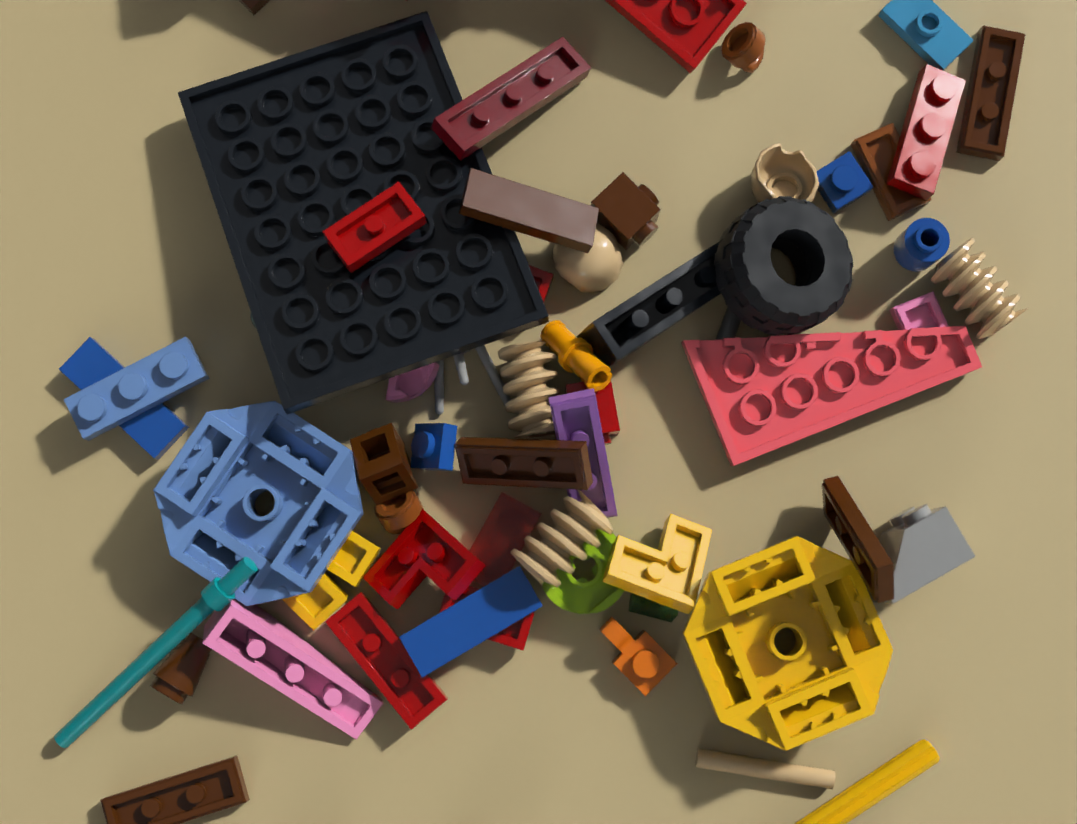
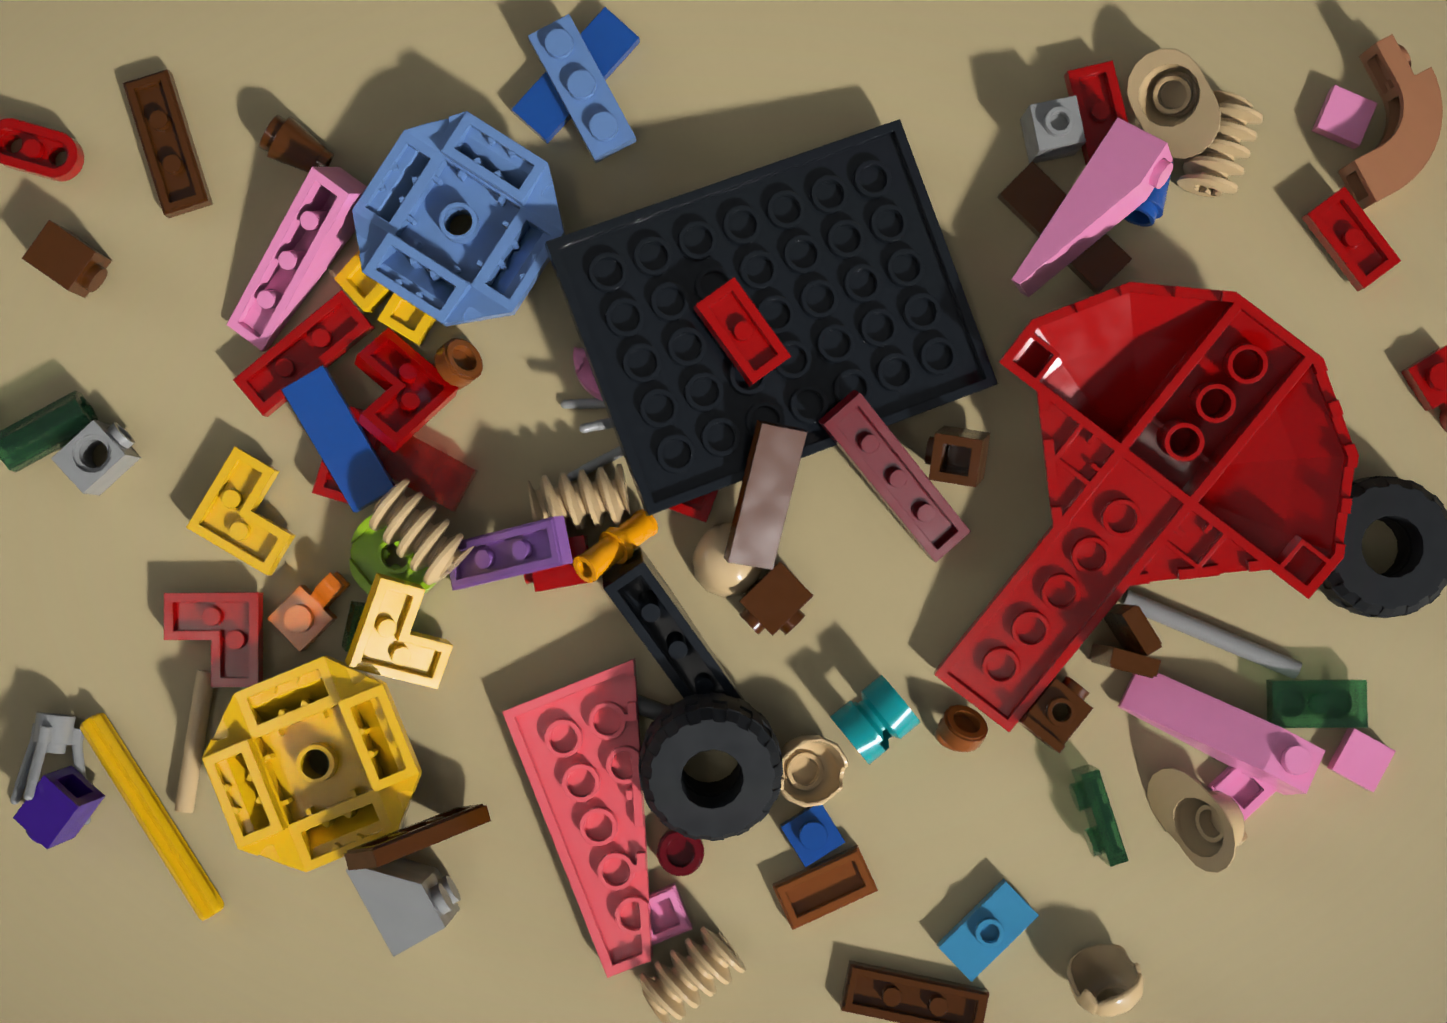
camera: 85 degrees right, 5 degrees up
teal bar [54,557,258,748] -> none
reddish brown brick [350,423,418,505] -> none
blue plate [410,423,457,471] -> none
reddish brown tile [454,437,593,490] -> none
plate [886,64,966,200] -> none
blue brick [894,218,950,272] -> none
none -> red plate [164,592,263,688]
none -> yellow plate [186,446,296,575]
none -> dark red tile [657,829,704,876]
none -> teal wheel [830,675,921,764]
none -> reddish brown brick [925,425,990,487]

